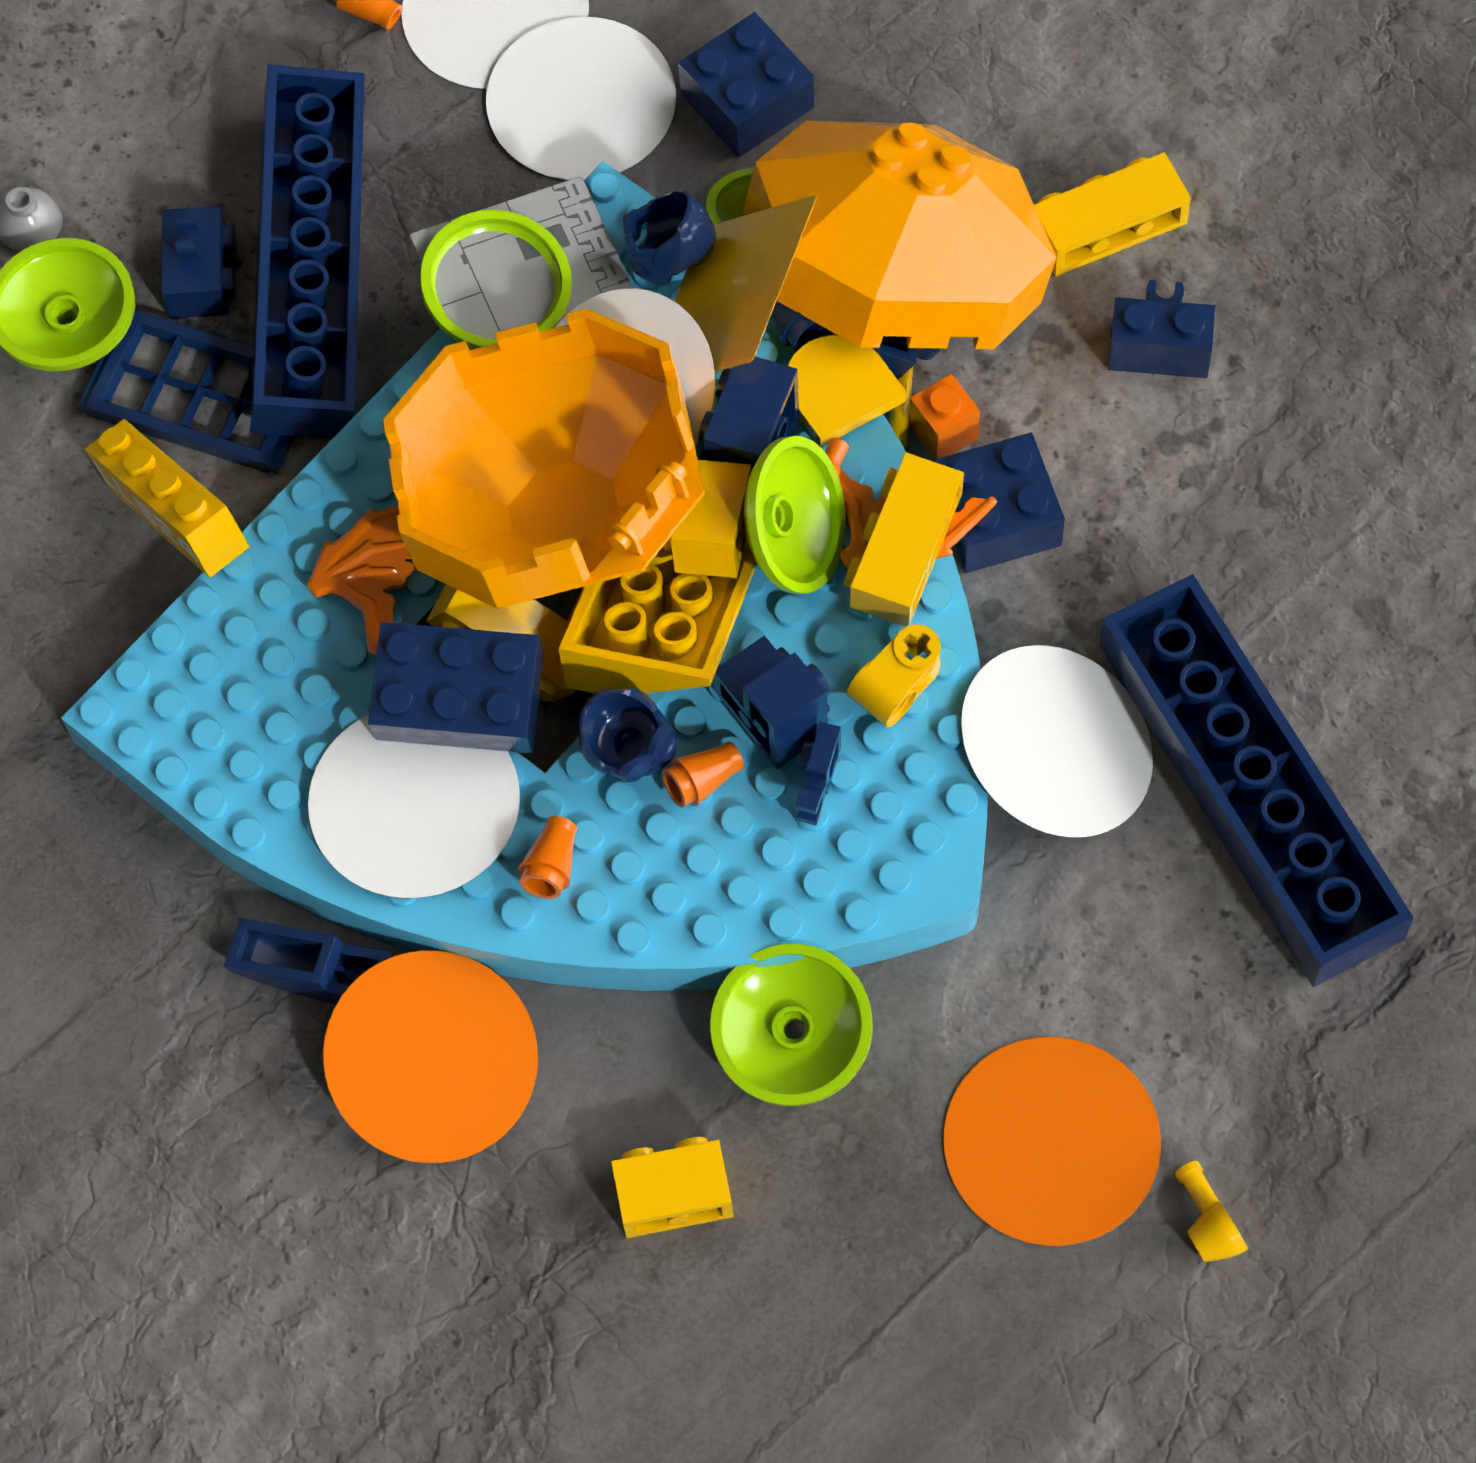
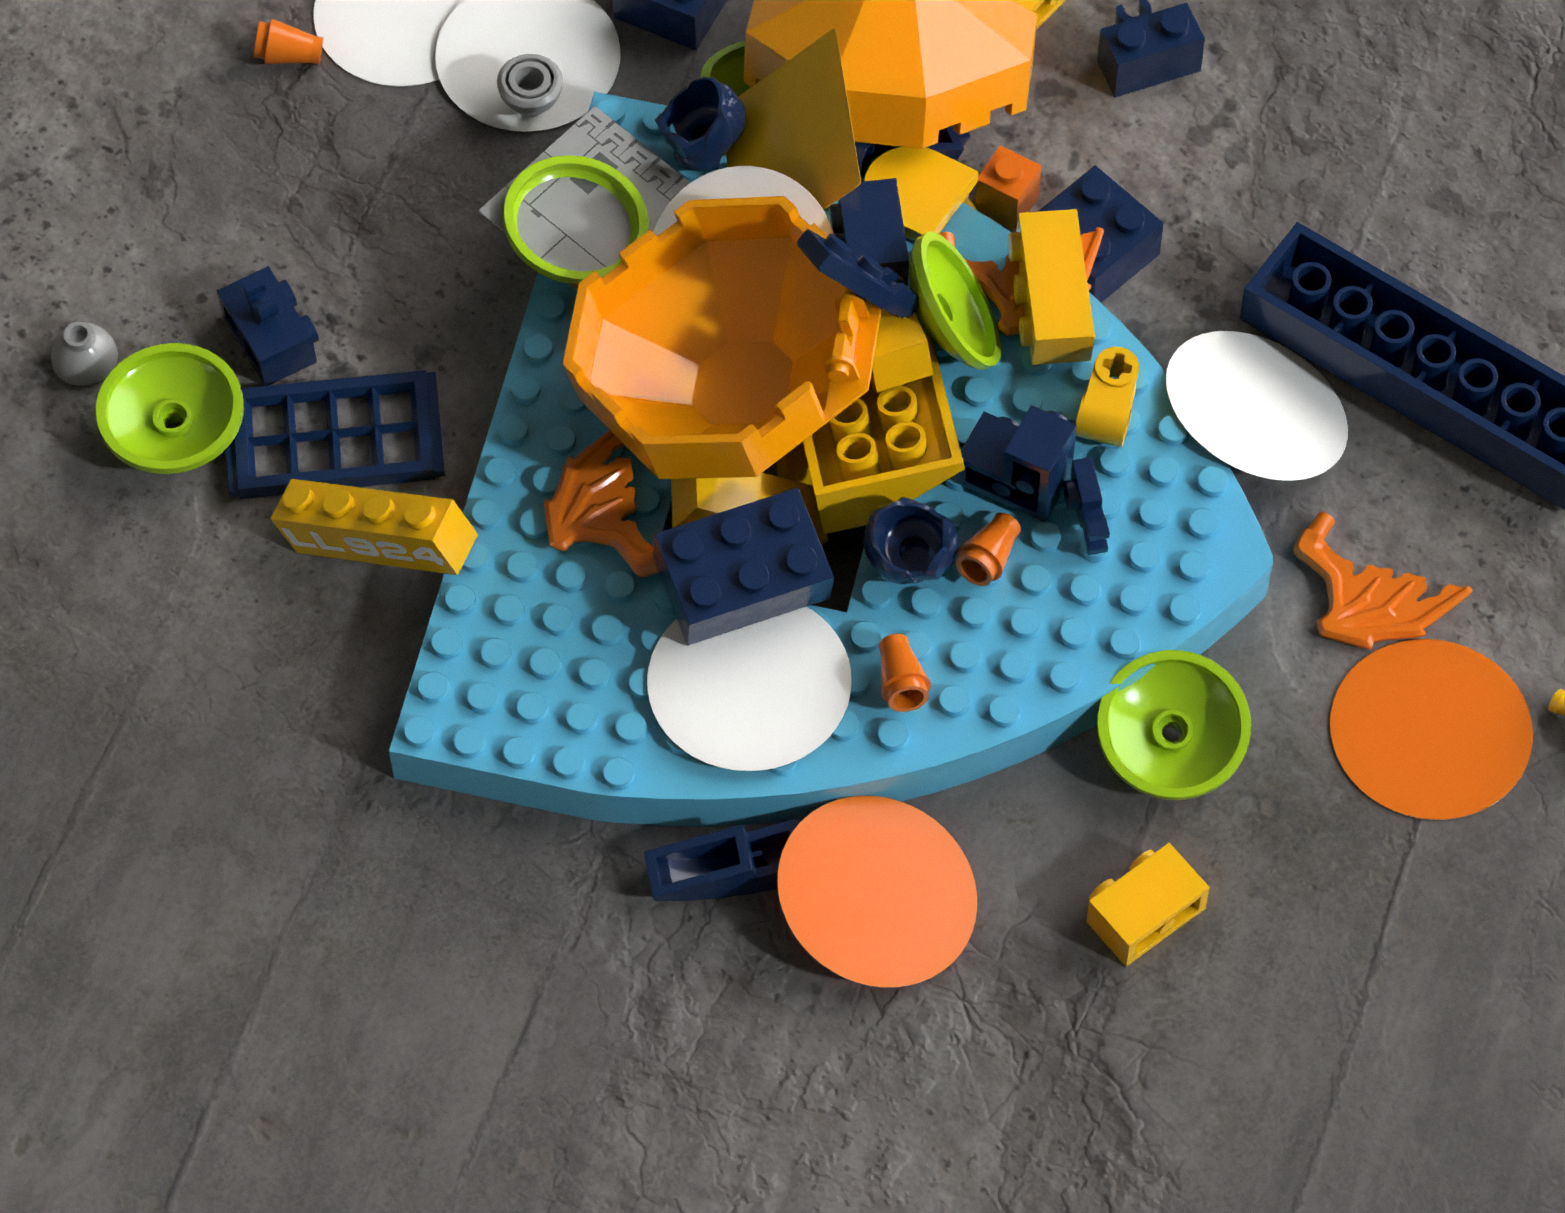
camera: 30 degrees left, 5 degrees down
dark blue brick [250,64,365,439] -> none
none -> light grey brick [497,54,563,117]
none -> dark blue hinge [797,228,919,319]
none -> orange animal [1293,512,1473,650]

